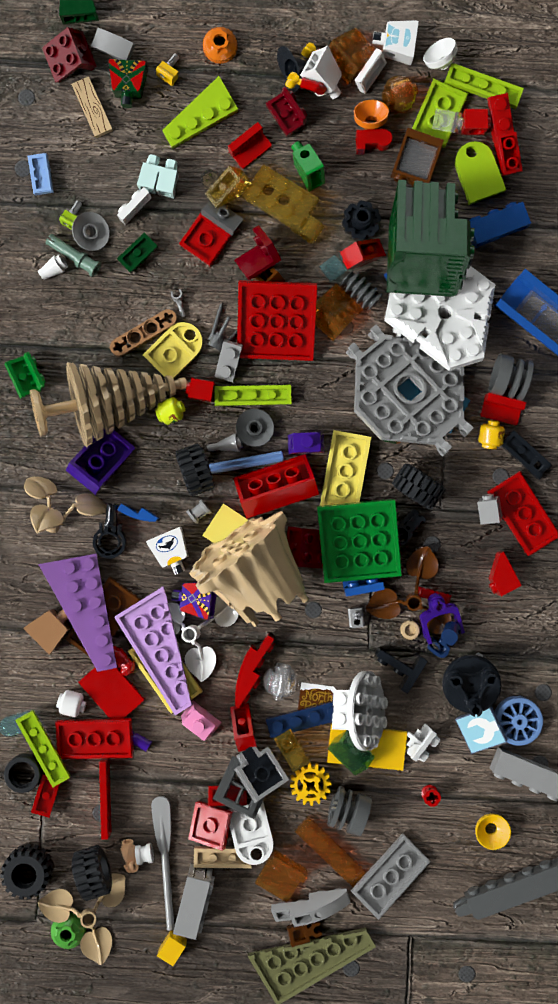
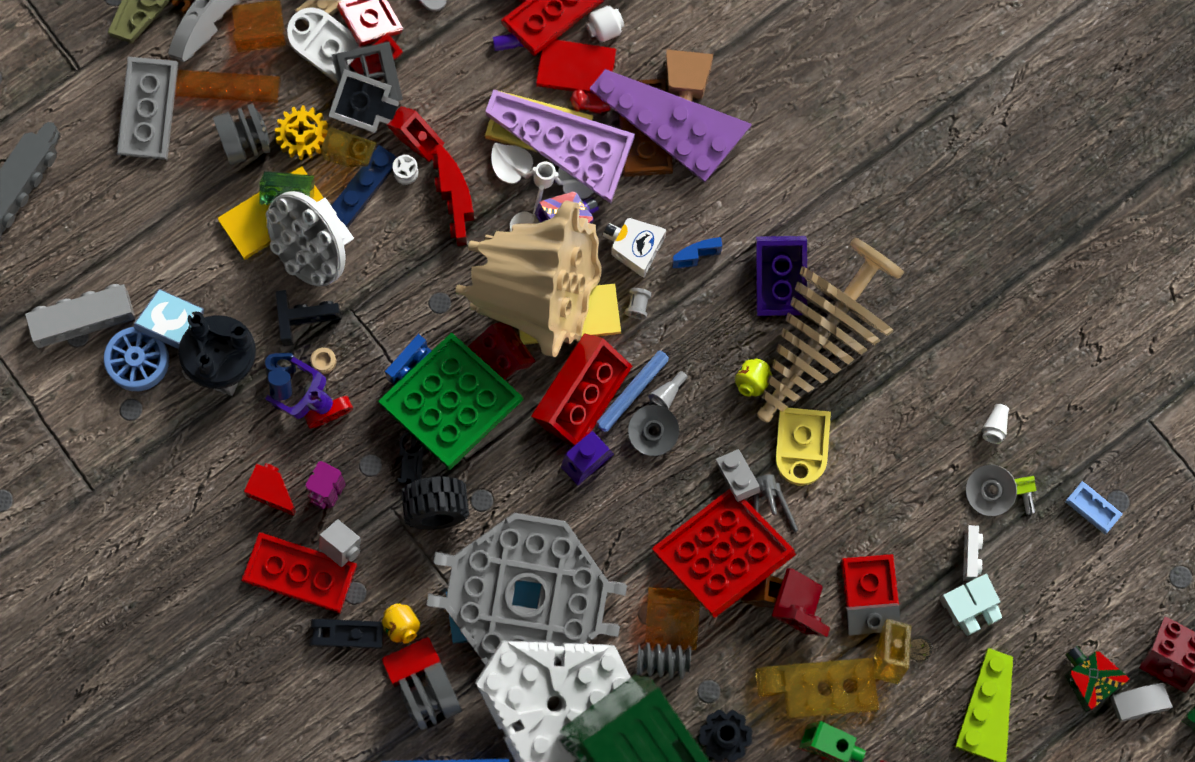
camera: 135 degrees right, 15 degrees down
green bracket [4,352,45,399] -> none
tan plant [24,477,107,534] -> none
sand green pin [46,234,101,277] -> none
tan tile [71,76,113,138] -> none
black pin [93,503,127,559] -> none
medium nougat beam [110,309,177,357] -> none
dark green plate [117,232,158,274] -> none
yellow piece [156,53,179,86] -> none
light grey hand [171,289,186,318] -> none
black tyre [175,443,215,497] -> none
bright pink torso [181,701,221,741] -> none
red brick [186,378,215,403] -> none
lime plate [214,385,292,406] -> none
red panel [228,122,272,169] -> none
clear plant [263,663,299,700] -> none
sticker [298,682,336,710] -> none
clear light blue tile [319,255,346,283] -> none
light yellow plate [320,430,371,506] -> none
red slope [340,238,386,270] -> none
light grey piece [348,607,365,628] -> none
reddish brown plant [365,546,452,634] -> none
white hips [405,724,440,762] -> none
red bush [421,784,441,807] -> none
yellow piece [475,813,511,850] -> none
none -> magenta brick [305,461,346,509]
none -> white wheel [392,155,419,185]

